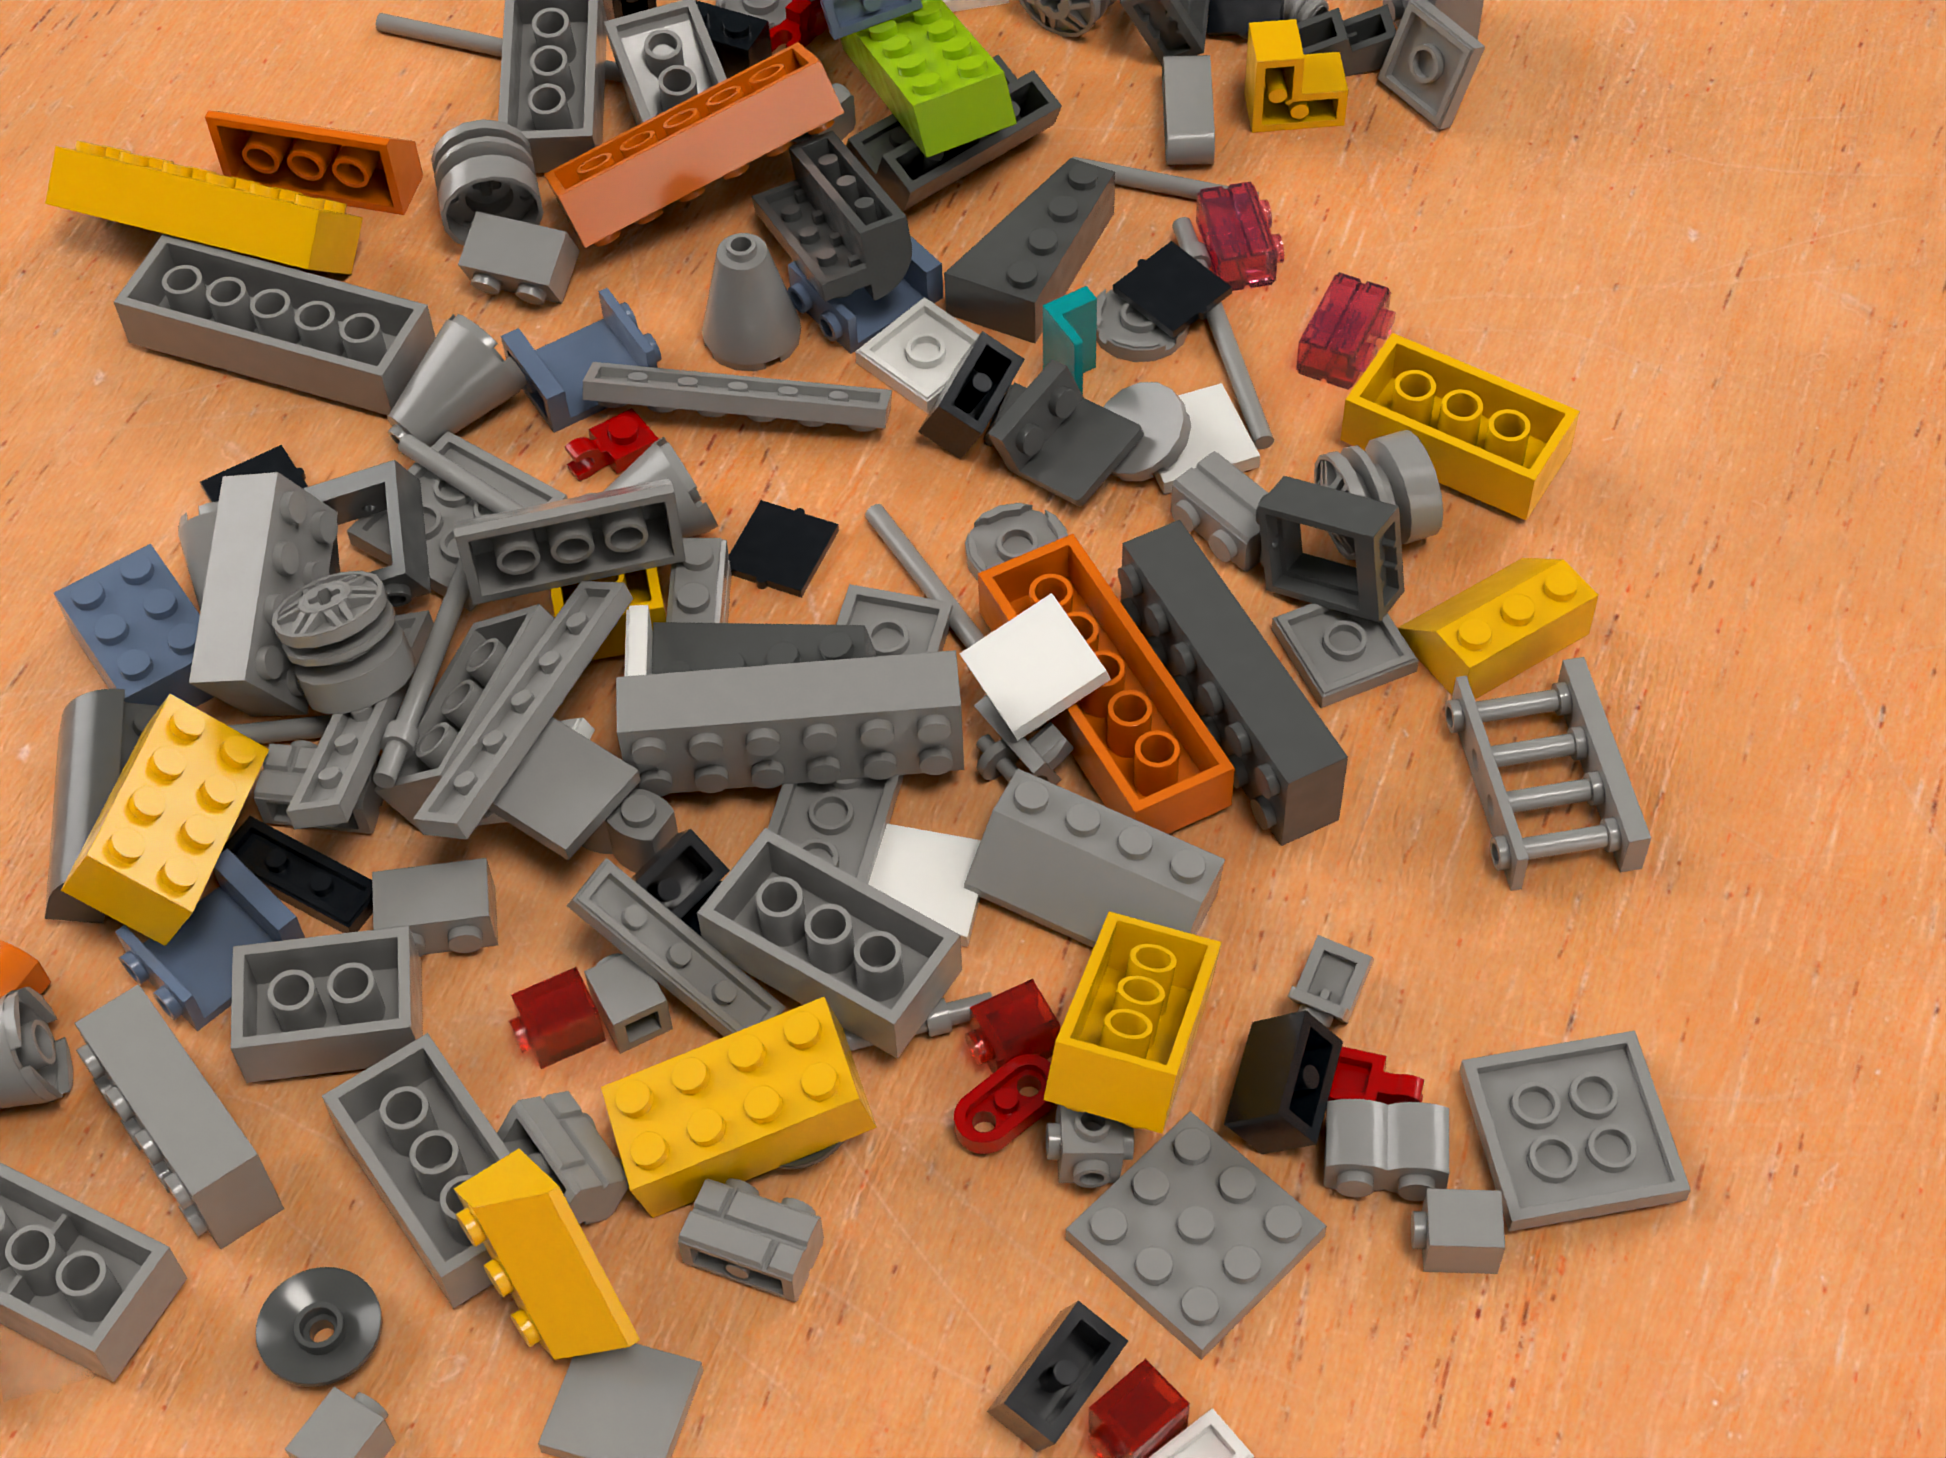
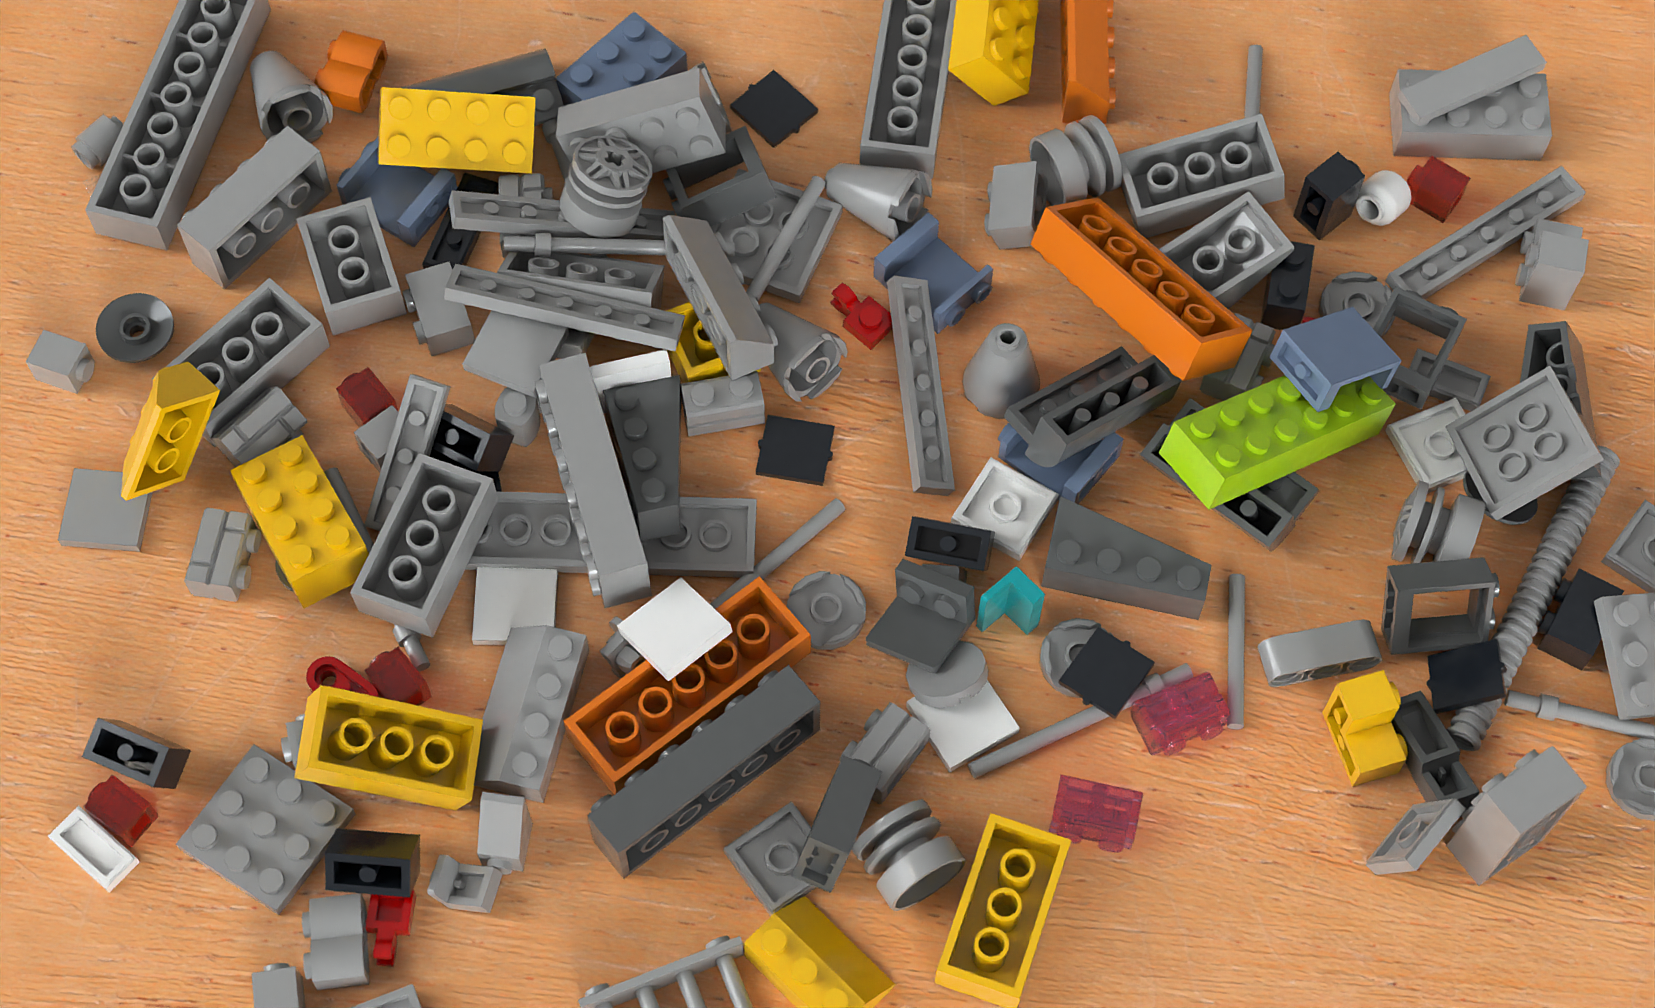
camera: 75 degrees right, 10 degrees up
none -> light grey slope [477,792,532,875]

